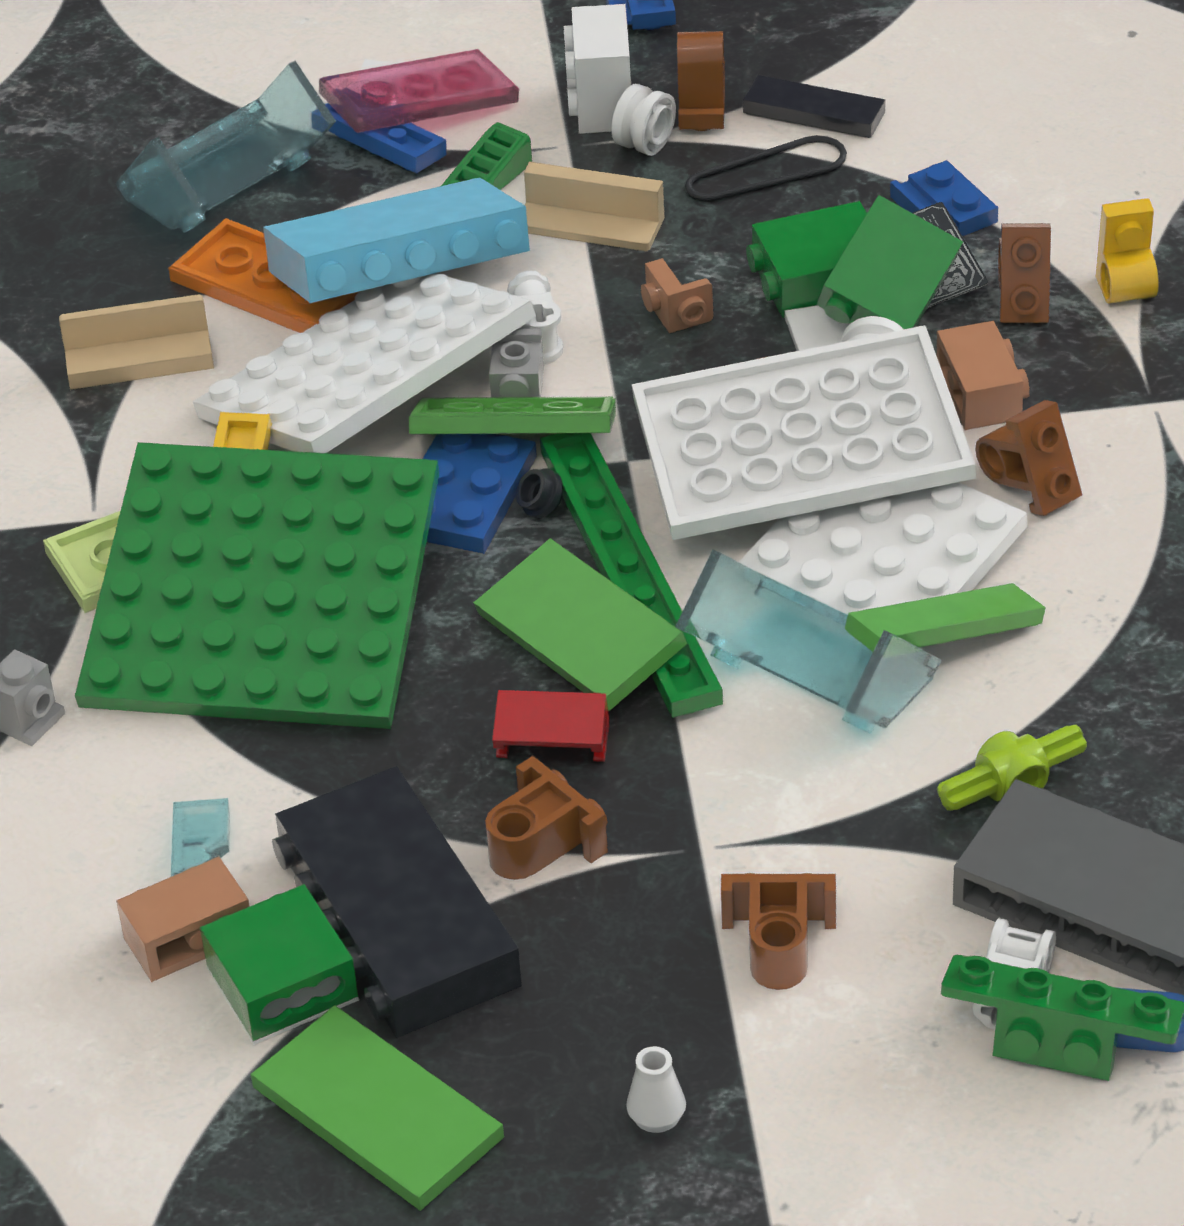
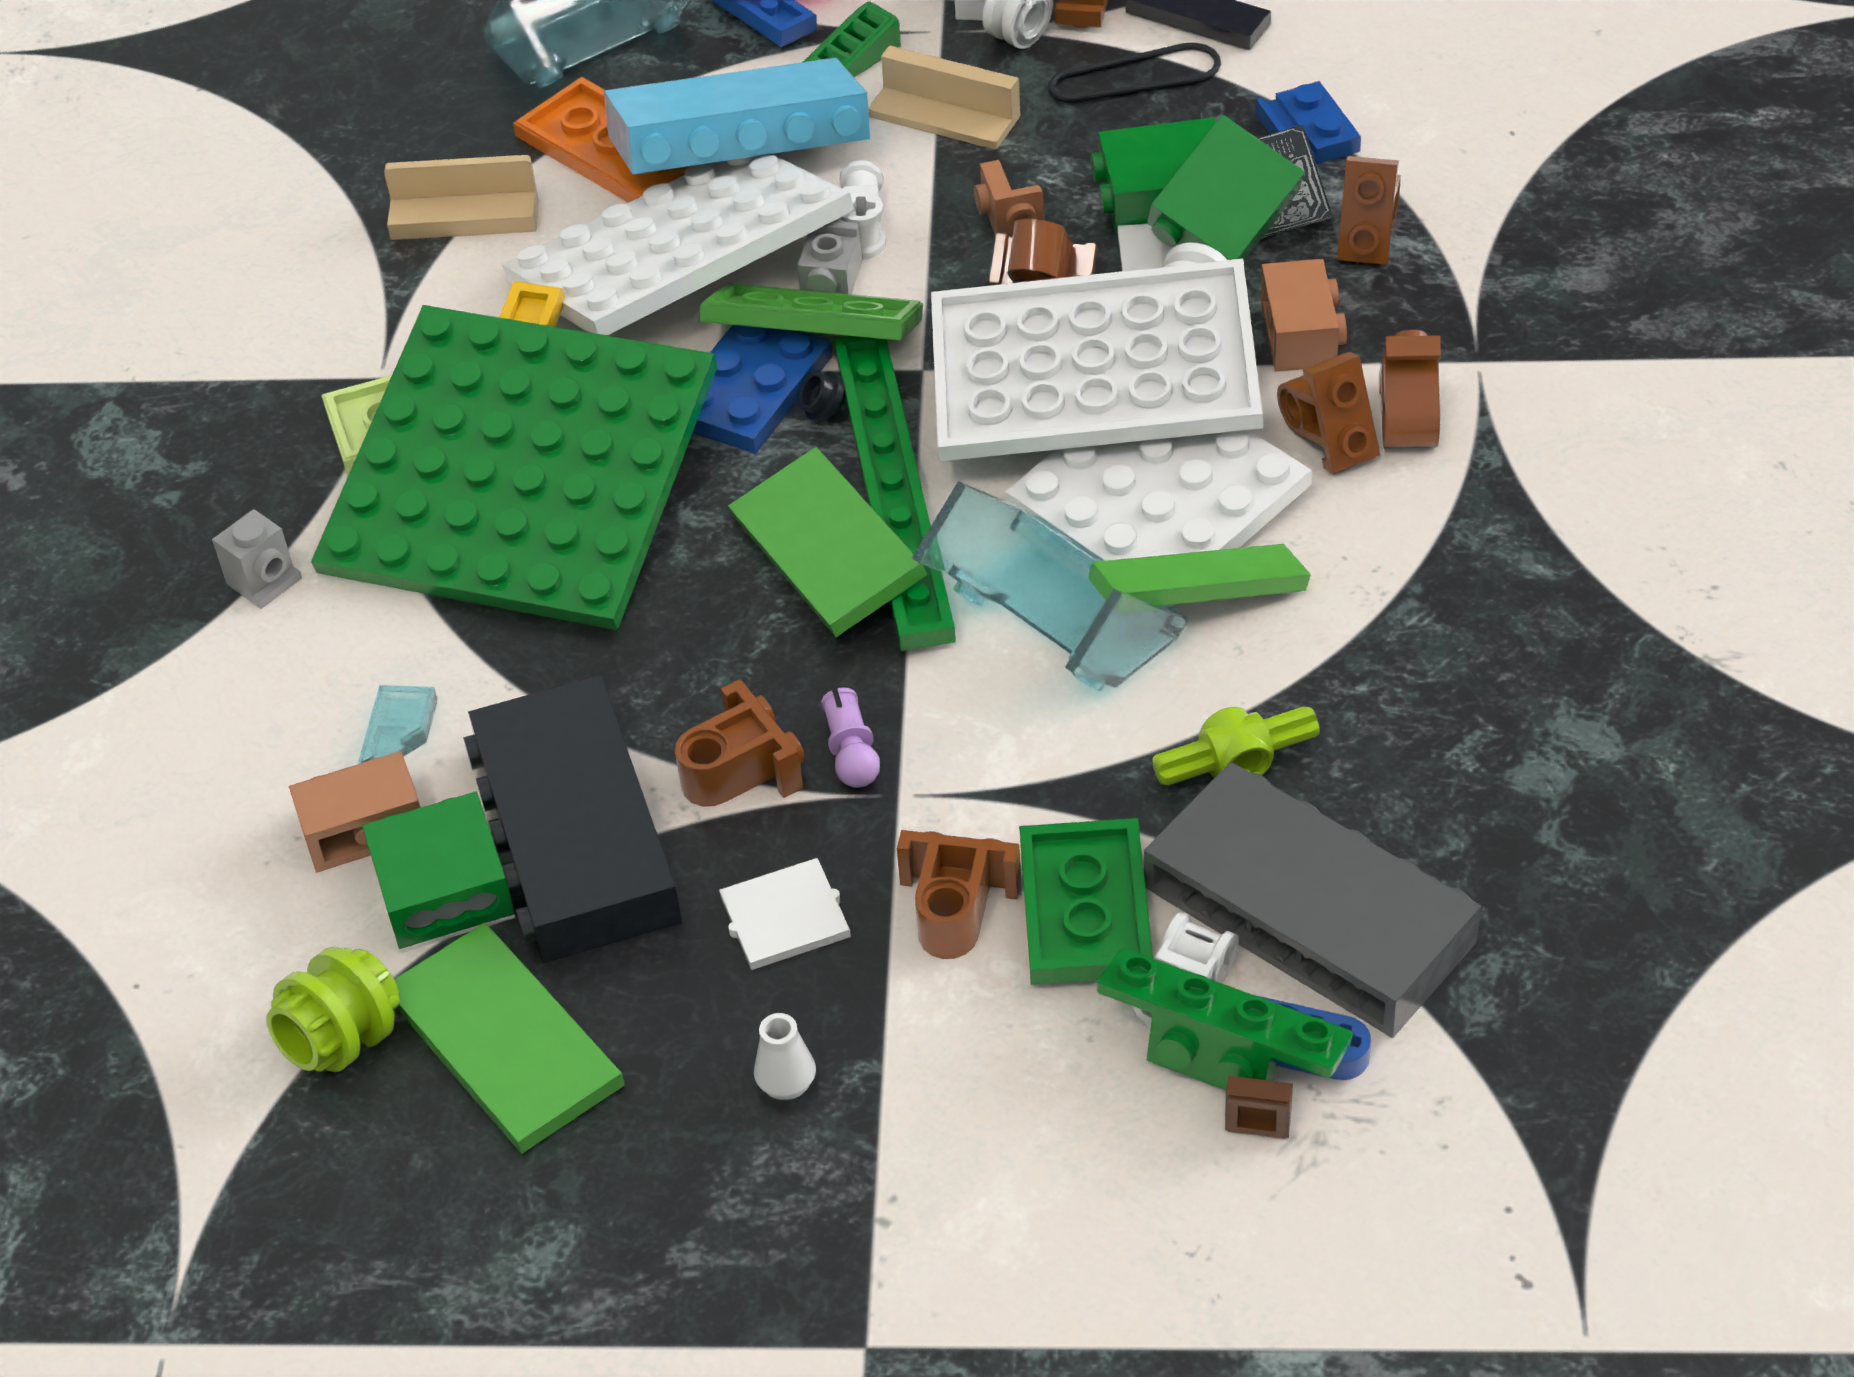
camera: 10 degrees right, 5 degrees up
red hinge [492,690,609,761] -> none
yellow plate [1095,198,1159,304] -> none
none -> lime piece [266,947,400,1072]
none -> white piece [719,858,851,970]
none -> lavender pin [821,687,880,788]
none -> dark orange pin [989,219,1098,285]
none -> green plate [1019,818,1153,985]
none -> reddish brown tile [1225,1076,1293,1139]
none -> dark orange pin [1379,330,1441,448]

